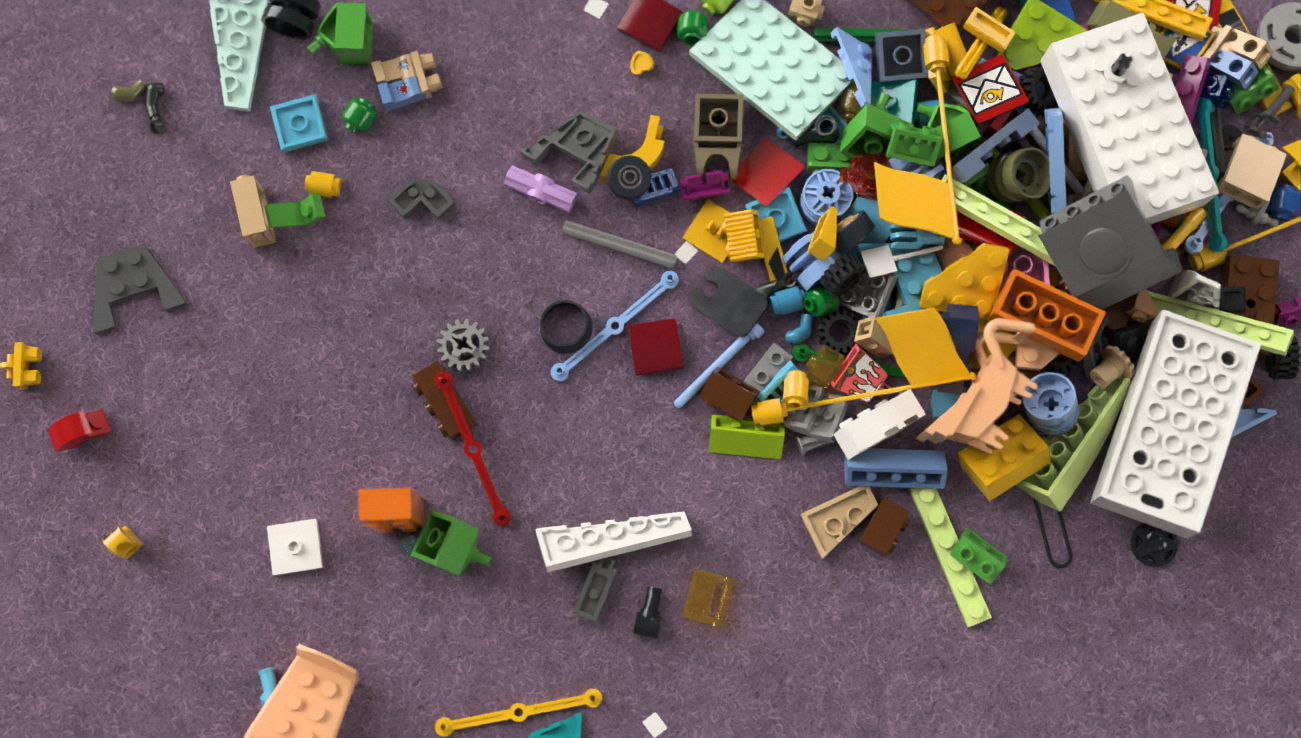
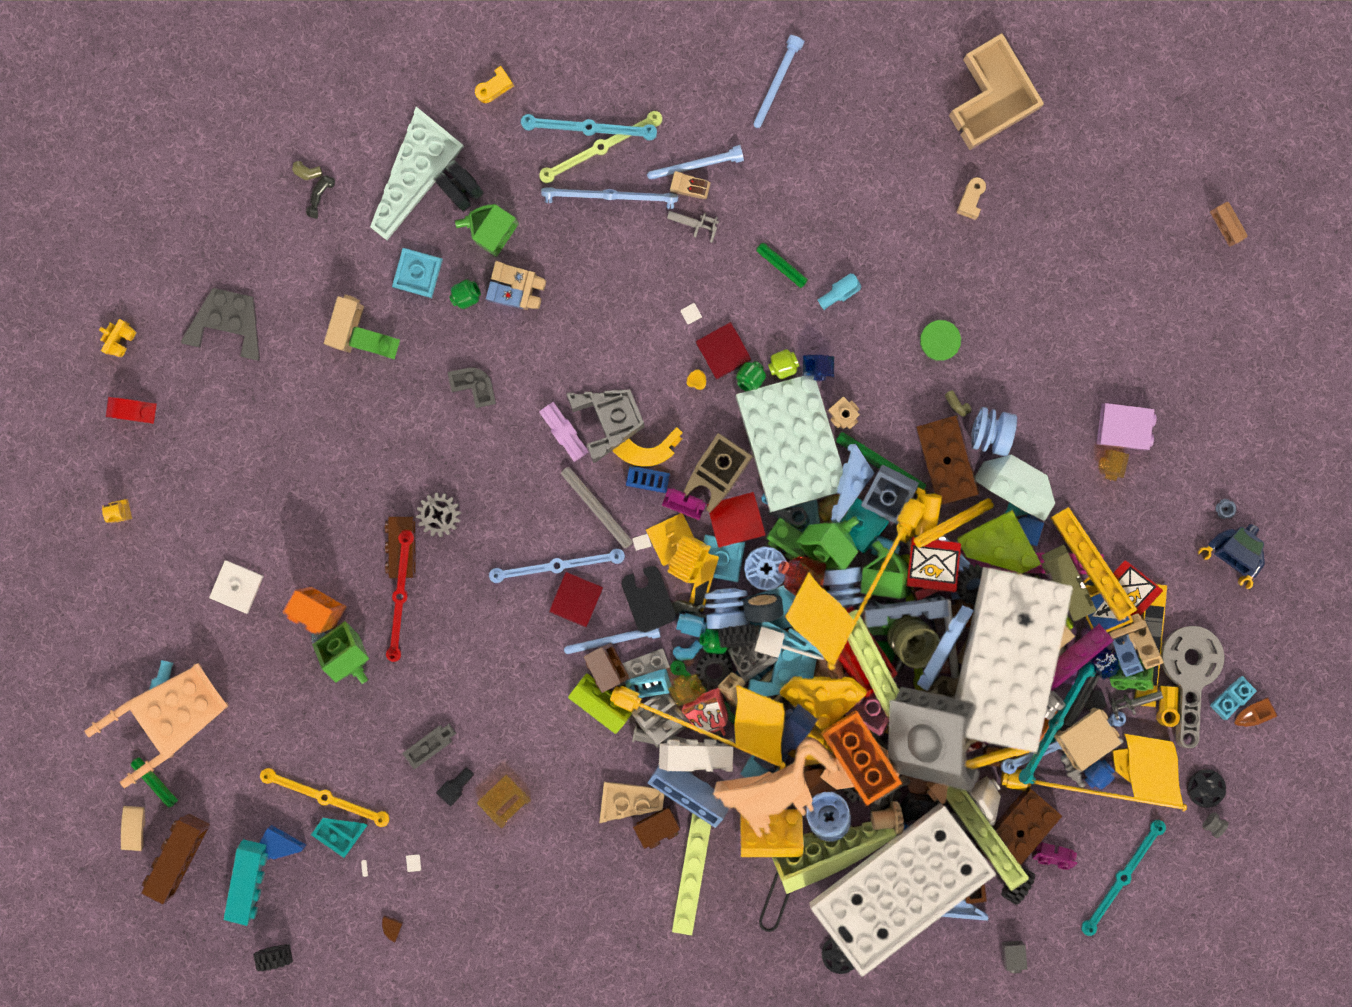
camera: 35 degrees right, 10 degrees up
yellow brick [304,171,341,198] -> none
white wing [535,512,692,572] -> none
black tyre [540,300,593,354] -> none
black wheel [608,155,652,200] -> none
yellow brick [783,370,809,409] -> none
yellow slope [807,206,837,261] -> none
bright green bracket [886,121,943,167] -> none
bright green bracket [950,528,1007,584] -> none
yellow tile [962,7,1016,53] -> none
black tile [1220,287,1246,313] -> none

